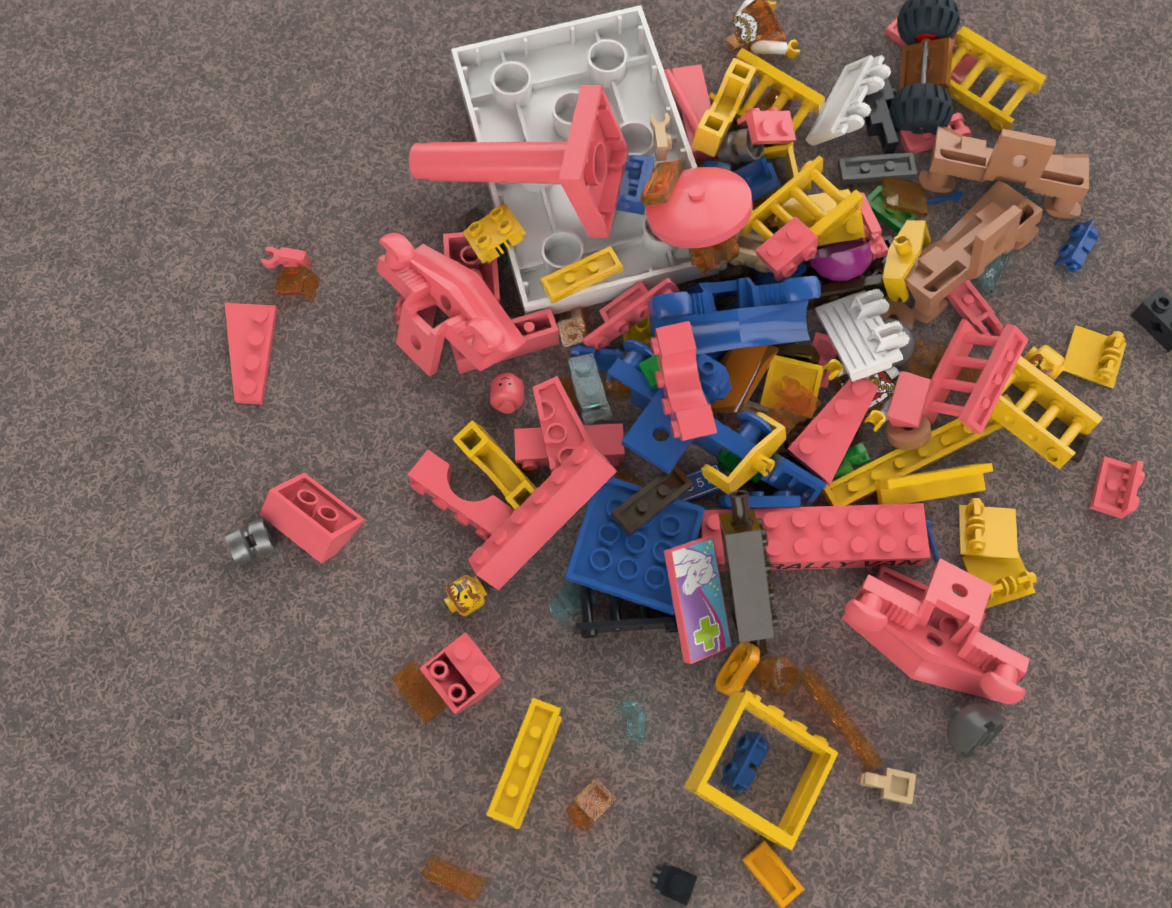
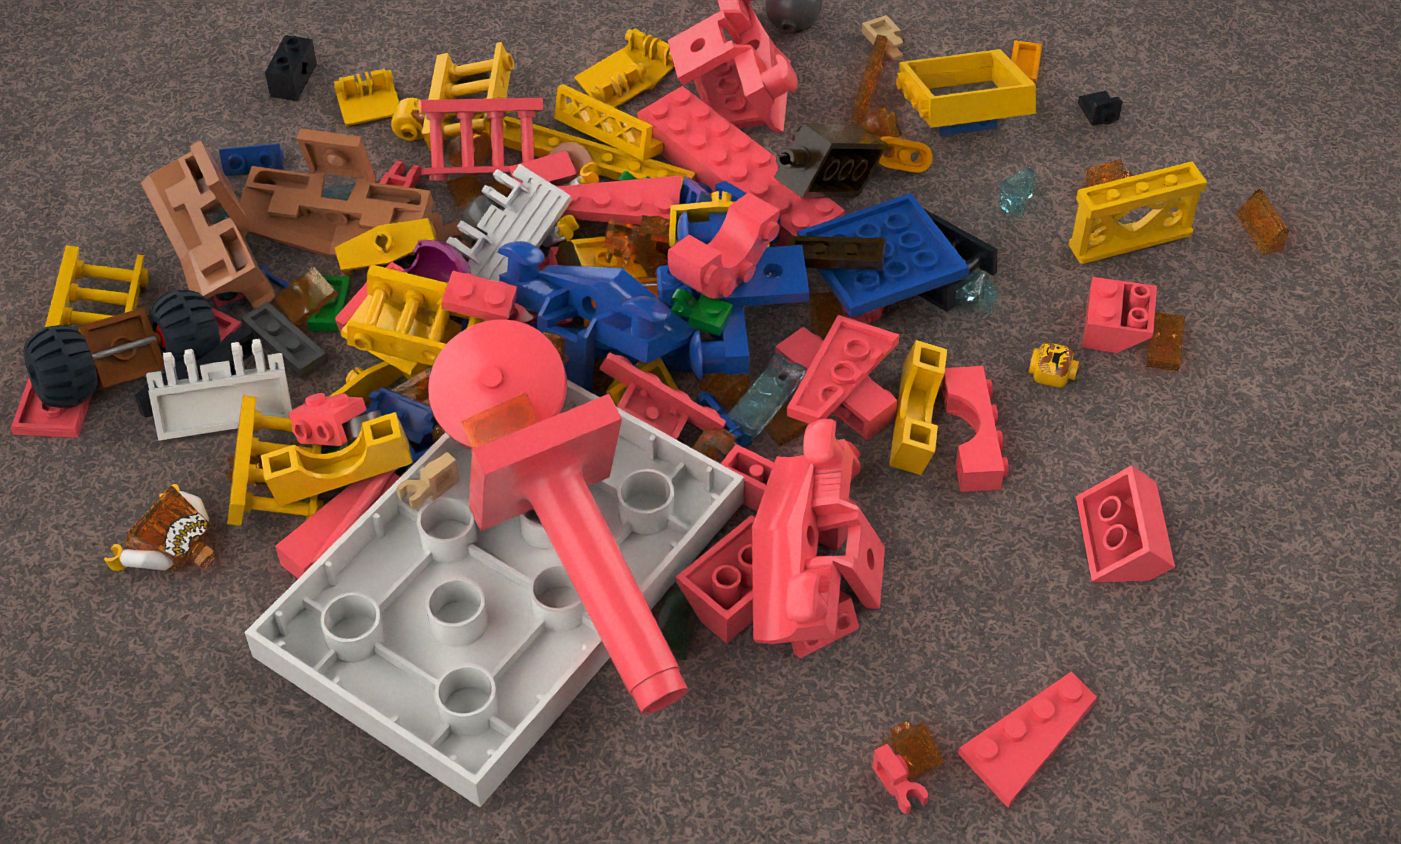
camera: 130 degrees left, 20 degrees down
flat silver wheel [225,518,276,566] -> none
yellow hinge [463,203,527,264] -> none
coral brick [468,440,617,591] -> none
yellow tile [540,246,623,304] -> none
tile [664,536,732,664] -> none
coral bracket [1089,456,1145,519] -> none

